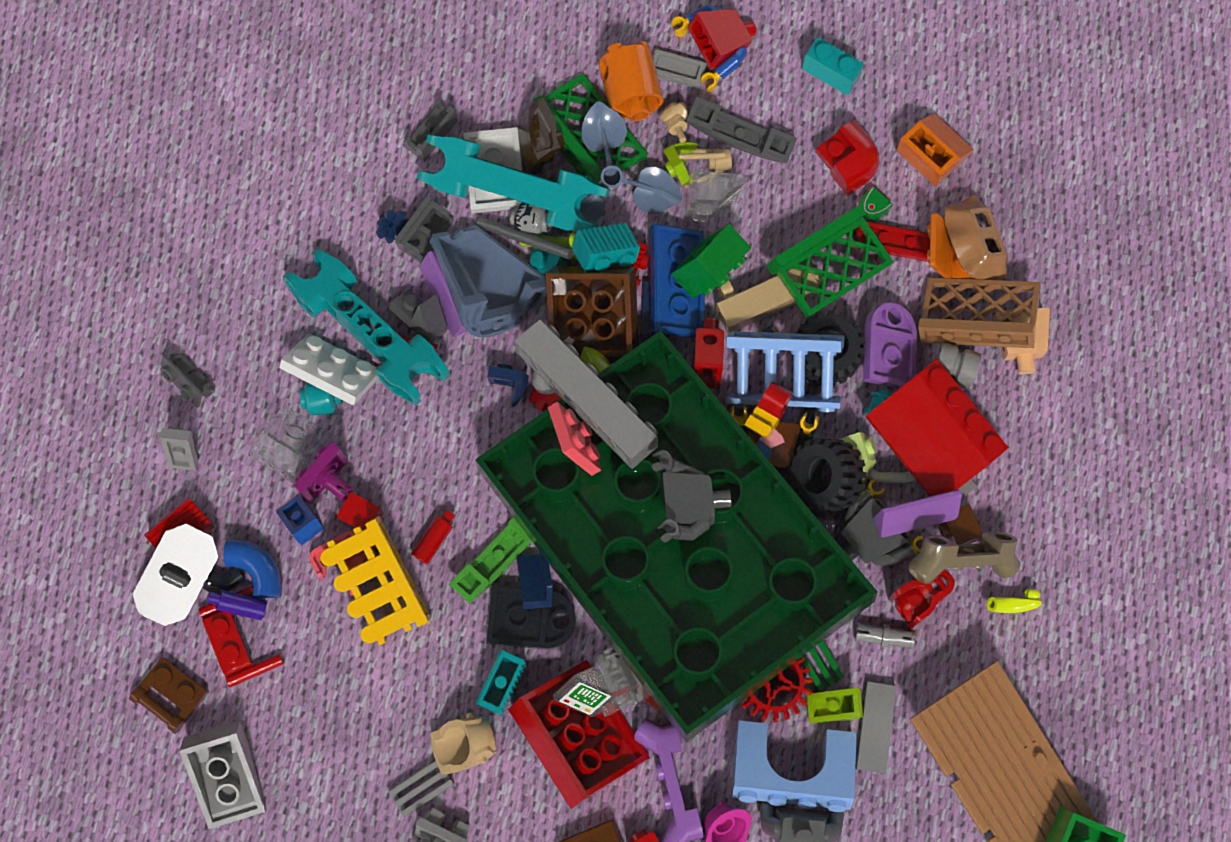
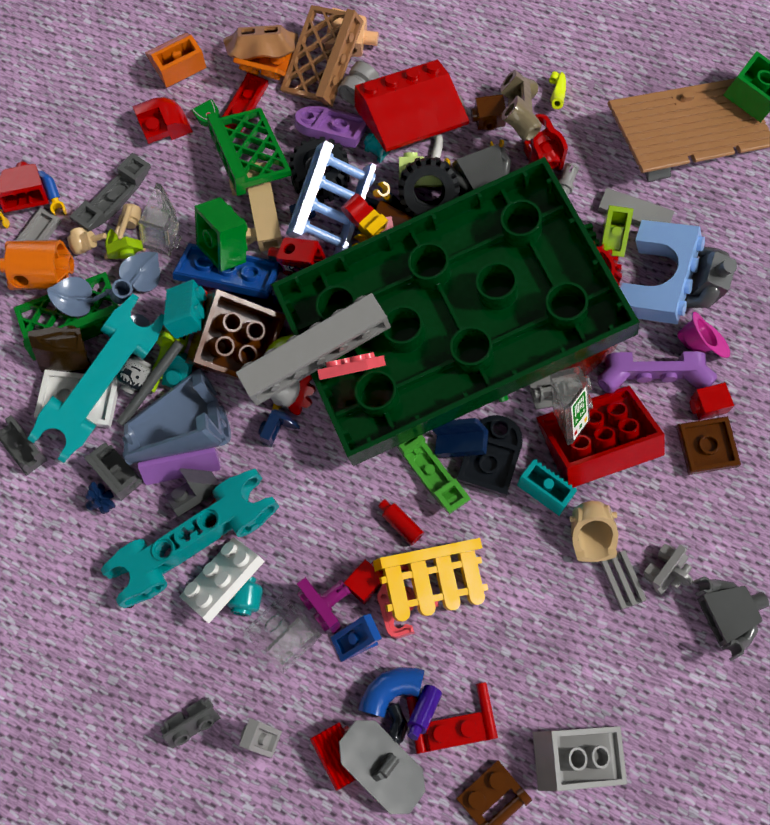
camera: 75 degrees left, 5 degrees down
dark grey torso [652,450,731,542] -> none
teal brick [802,37,864,96] -> none
medium lavender slope [873,490,962,538] -> none

